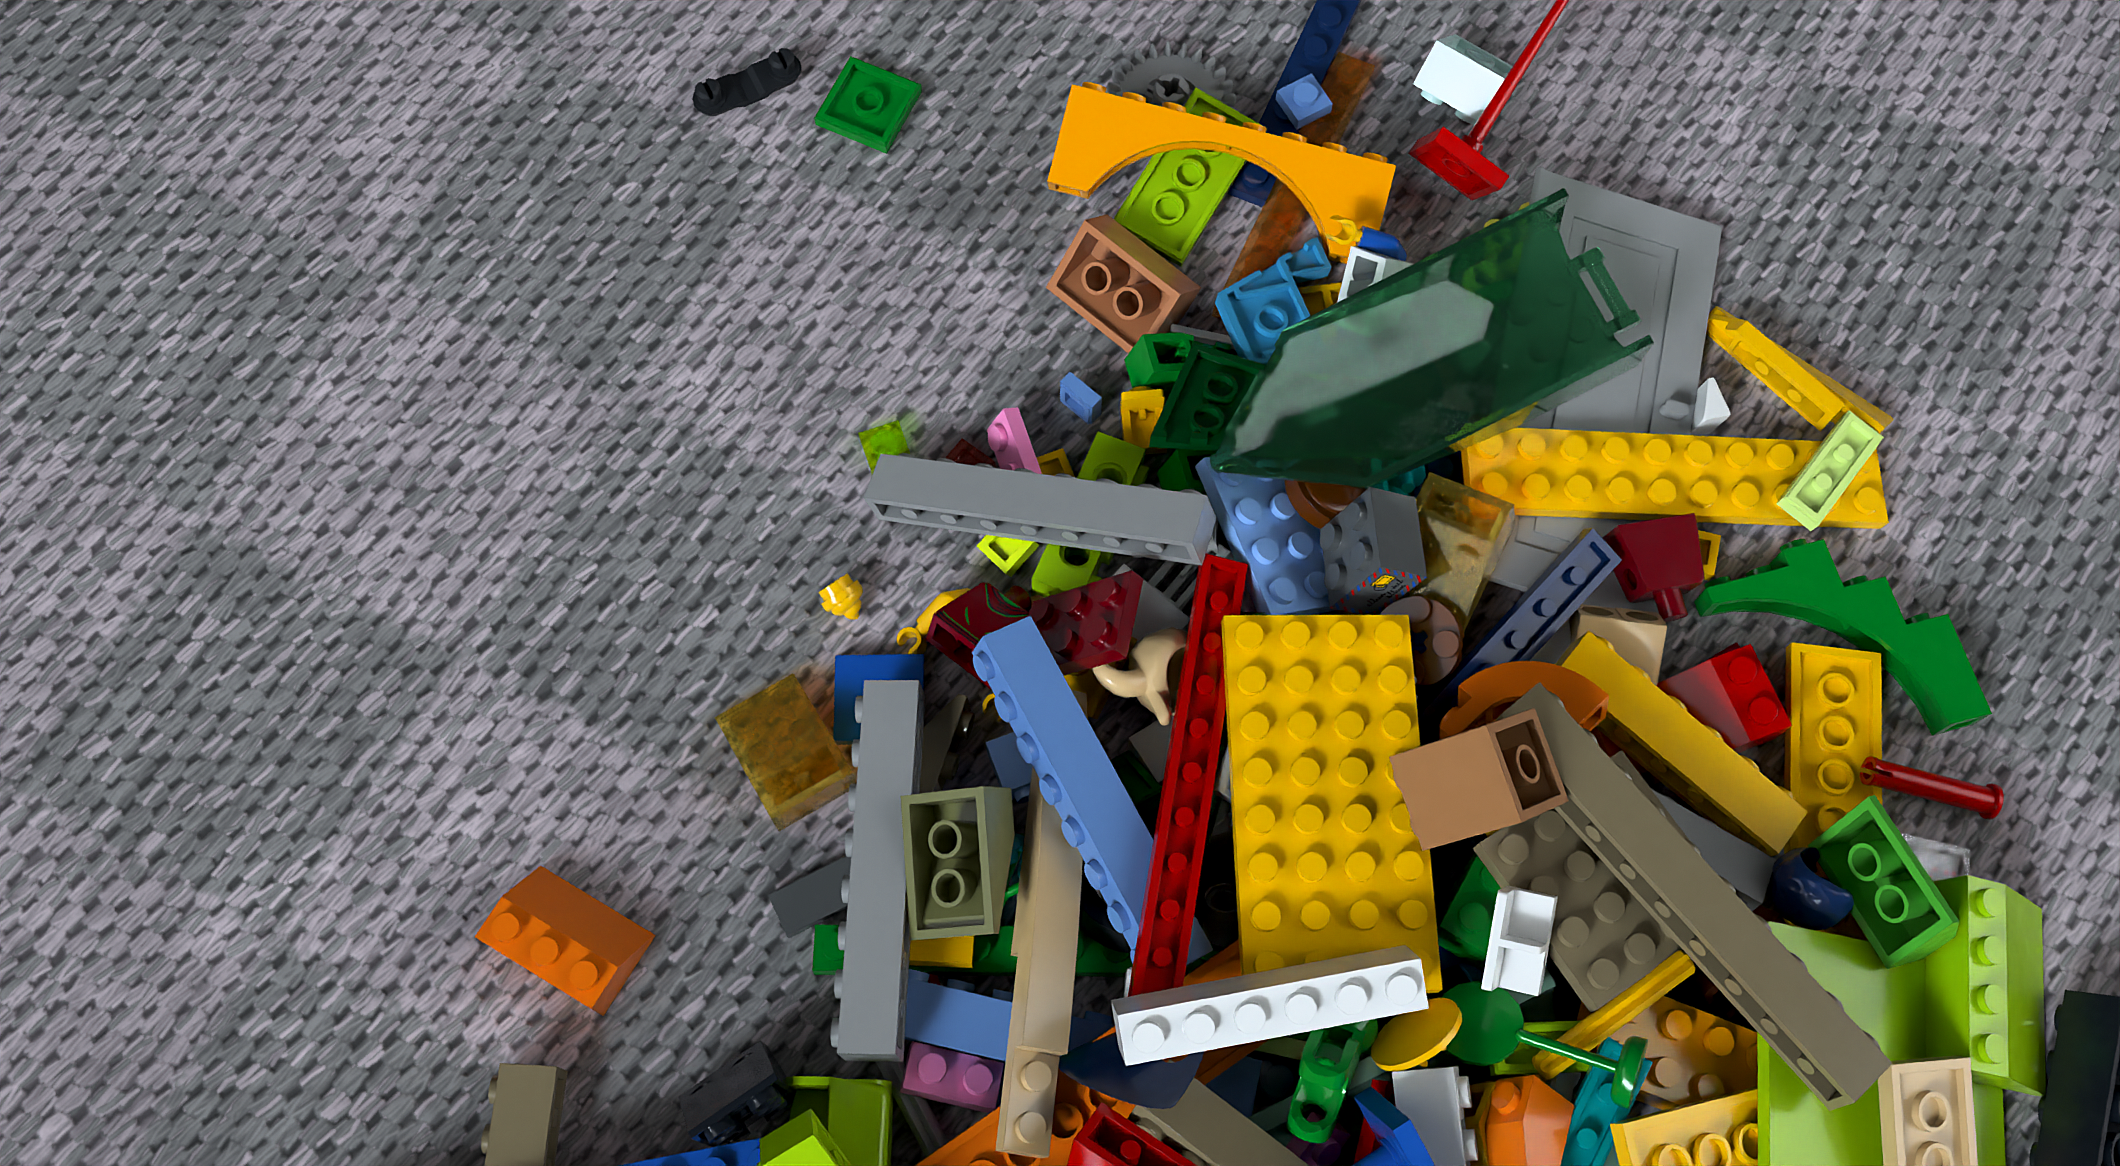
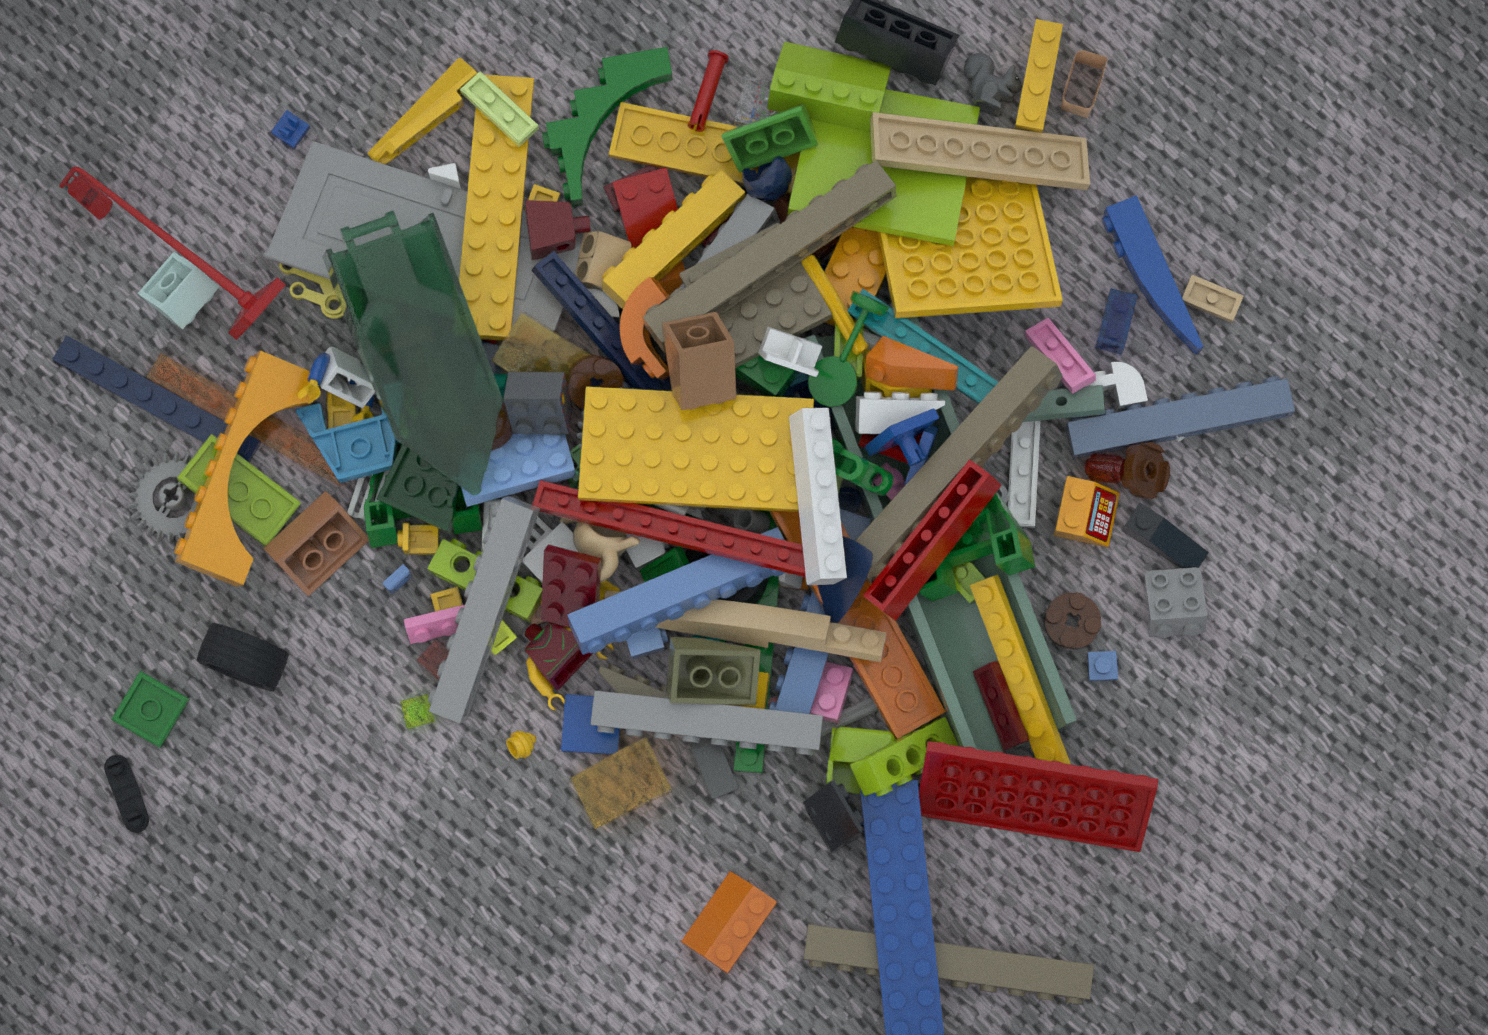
camera: 85 degrees left, 10 degrees up
medium blue plate [1276,73,1333,130] -> none
yellow piece [1371,998,1462,1072] -> none
none -> black tyre [197,623,289,691]
none -> blue tile [271,110,310,149]

